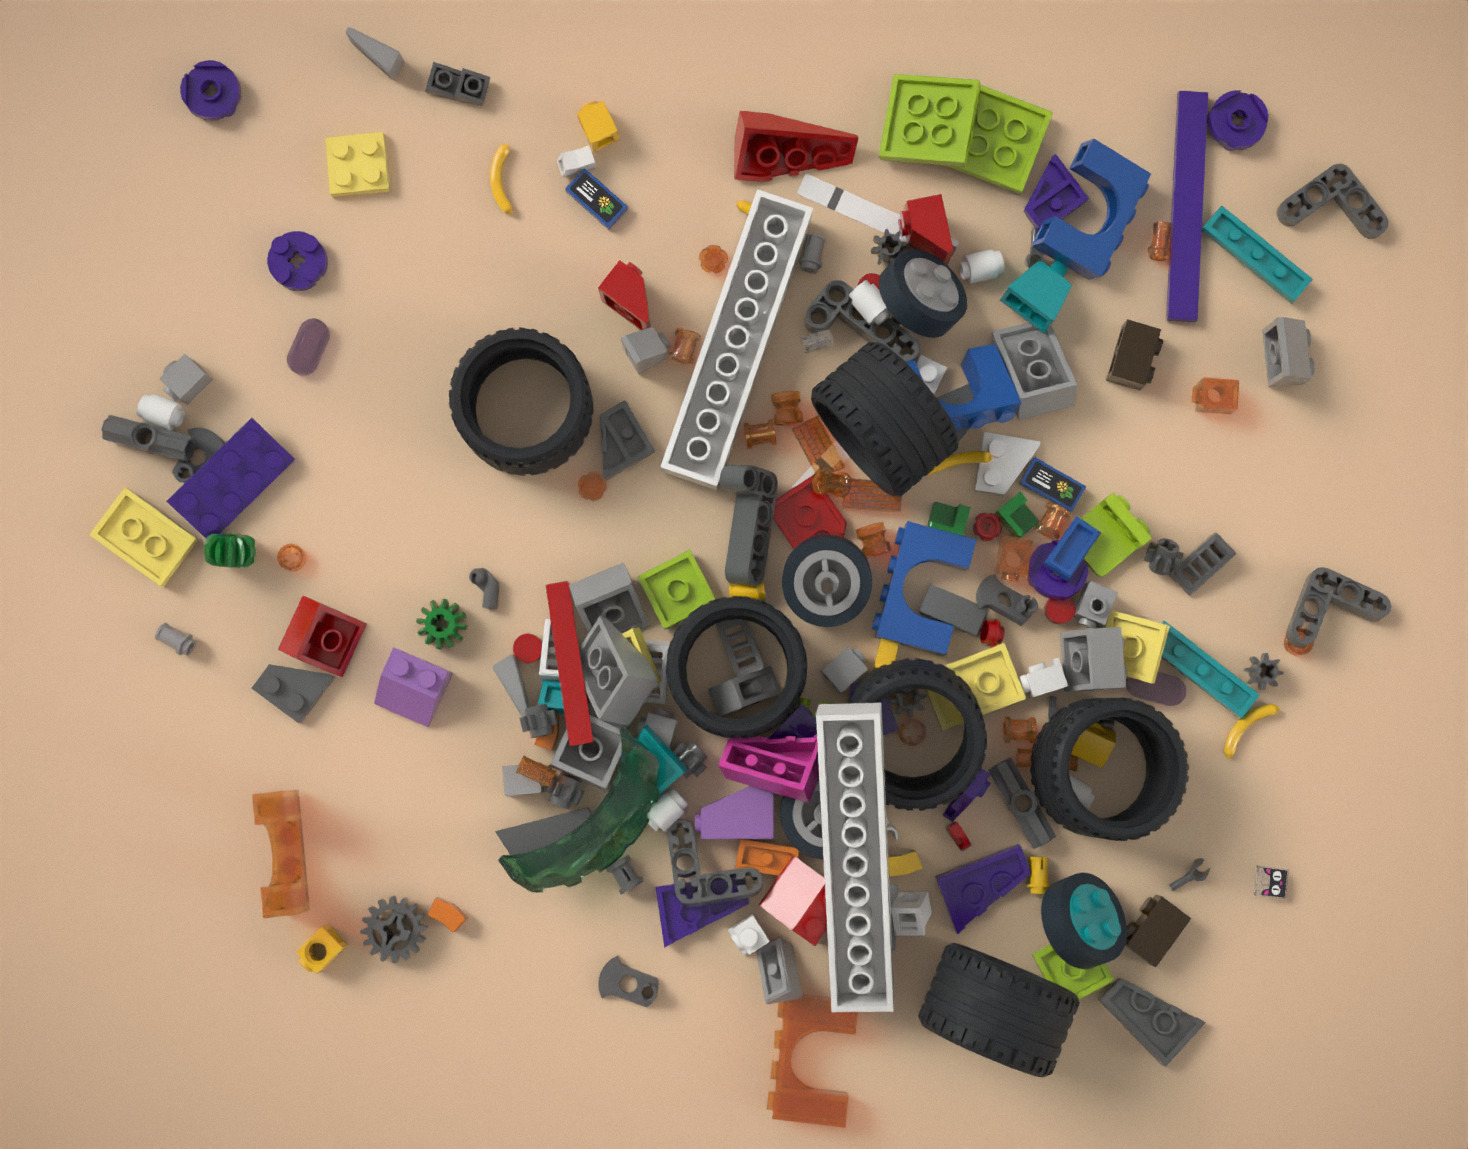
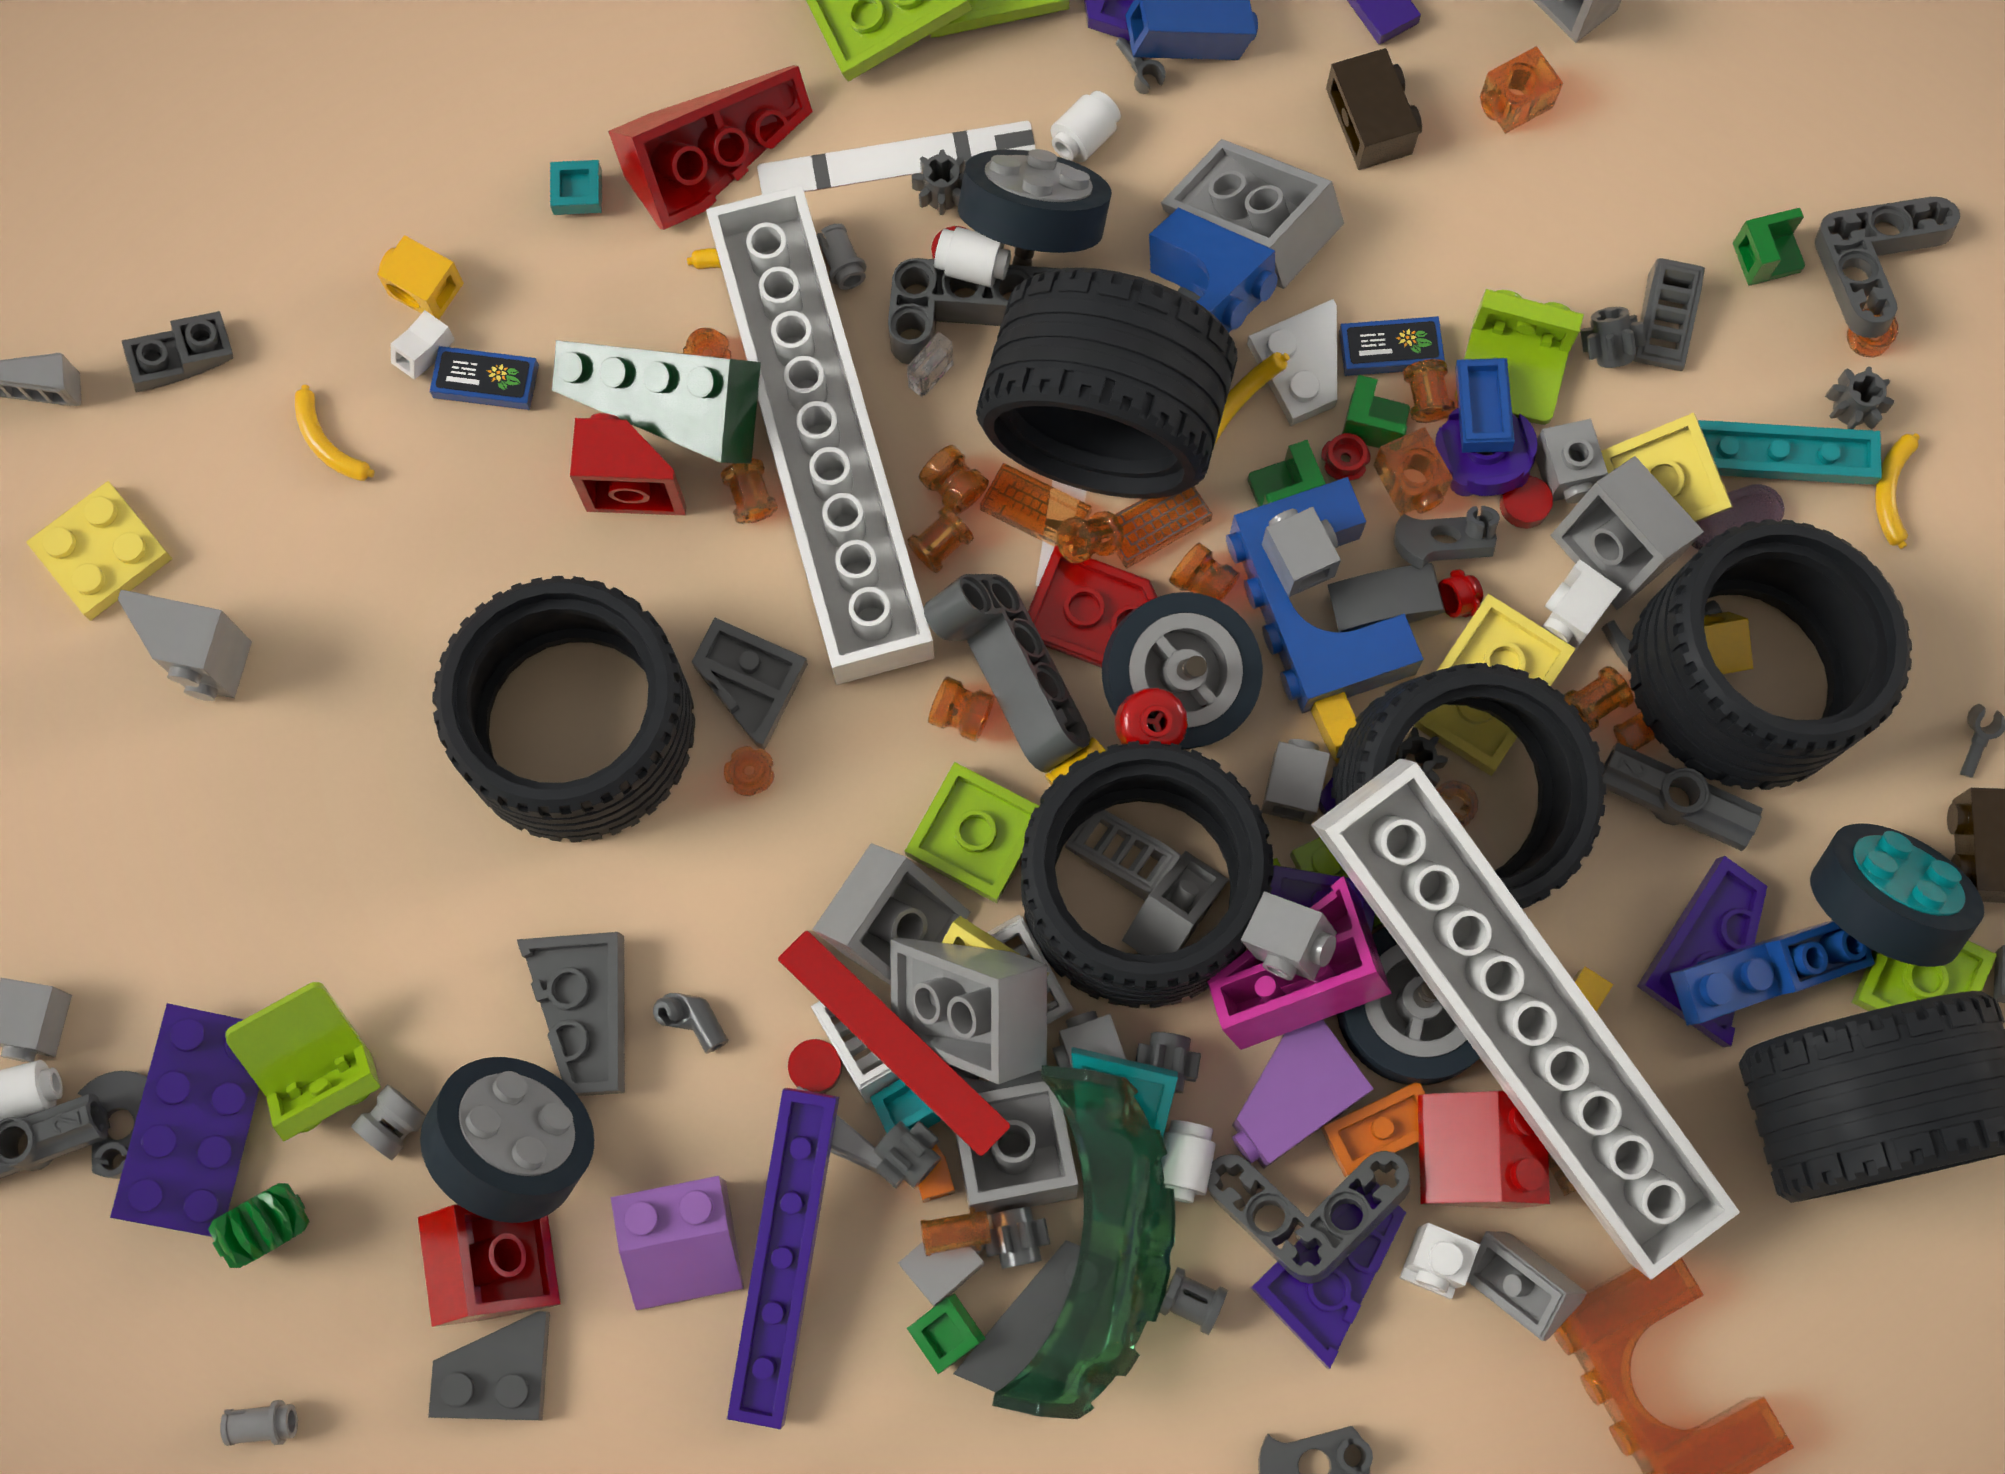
camera: 35 degrees left, 10 degrees down
light yellow plate [89,487,198,587] -> none
dark purple plate [267,231,328,291] -> none
clear orange bush [277,544,307,572] -> none
clear purple tile [287,318,330,376] -> none
green gear [416,599,468,650] -> none
light grey slope [621,327,671,375] -> none
white brick [891,891,932,936] -> none
red slope [898,194,954,266] -> none
dark purple wing [942,768,991,822] -> none
red tile [946,821,972,851] -> none
teal torso [1000,261,1071,334] -> none
yellow pin [1027,857,1050,894] -> none
none -> light grey slope [118,590,252,701]
none -> lime bracket [225,982,381,1142]
none -> light grey wheel [351,1084,426,1160]
none -> wheel [420,1057,595,1223]
none -> dark grey wing [517,932,625,1096]
none -> teal plate [550,160,602,215]
none -> wedge [552,340,761,464]
none -> dark purple plate [727,1088,840,1429]
none -> green plate [907,1293,986,1374]
none -> clear orange wheel [928,676,995,743]
none -> red head [1115,688,1188,745]
none -> light grey brick [1241,891,1337,981]
none -> light grey brick [1261,507,1341,597]
none -> blue slope [1670,920,1875,1026]
none -> green panel [1732,208,1805,286]

